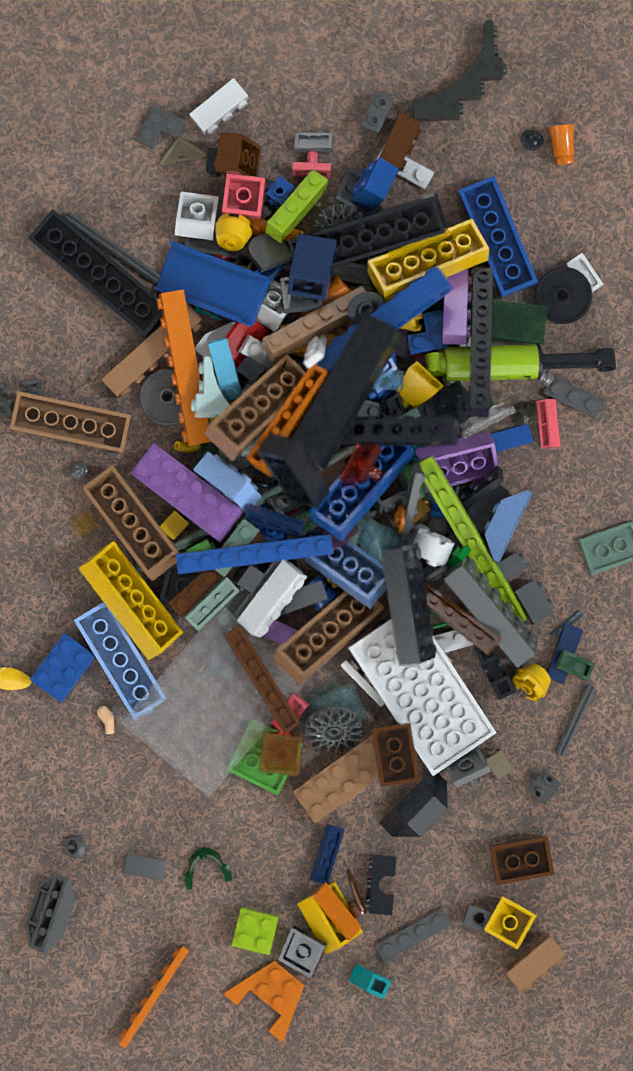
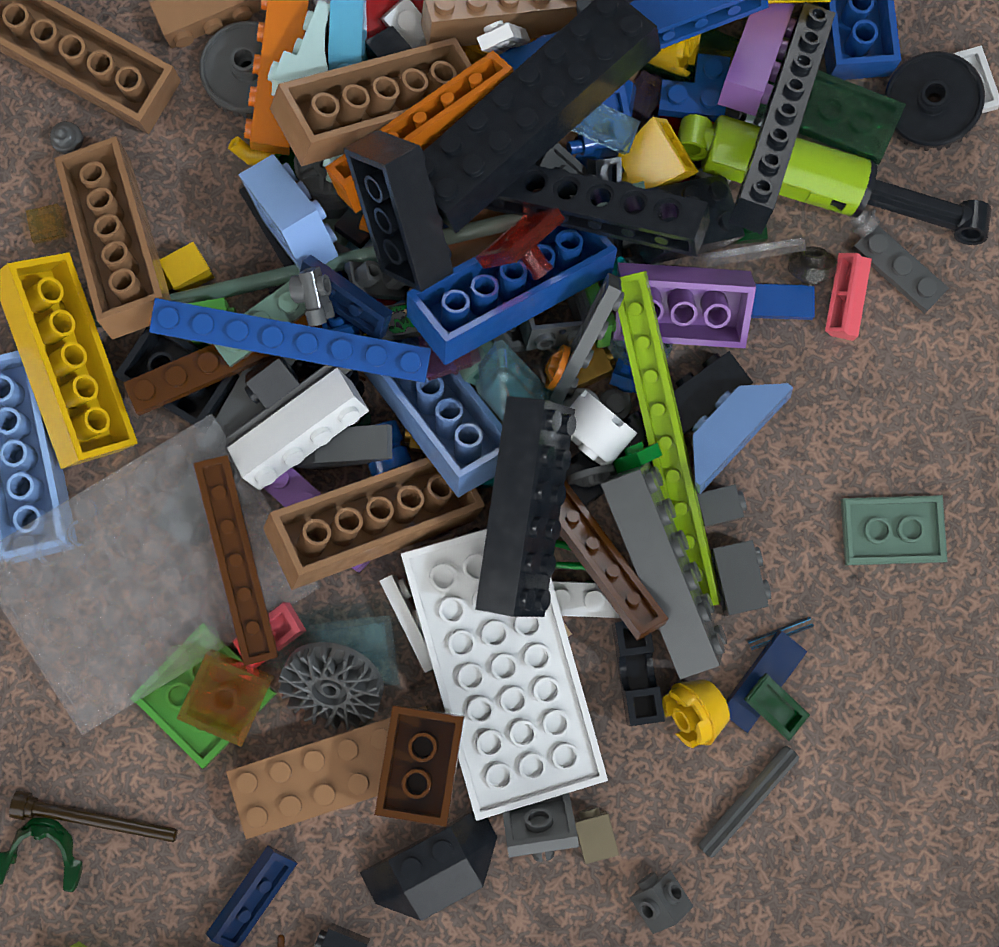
camera: 10 degrees right, 5 degrees down
medium lavender brick [131,443,245,544] -> none
sand green plate [184,576,240,631] -> none
black plate [456,466,504,509] -> none
none -> dark brown piece [9,790,178,842]
none -> dark grey plate [289,266,335,326]

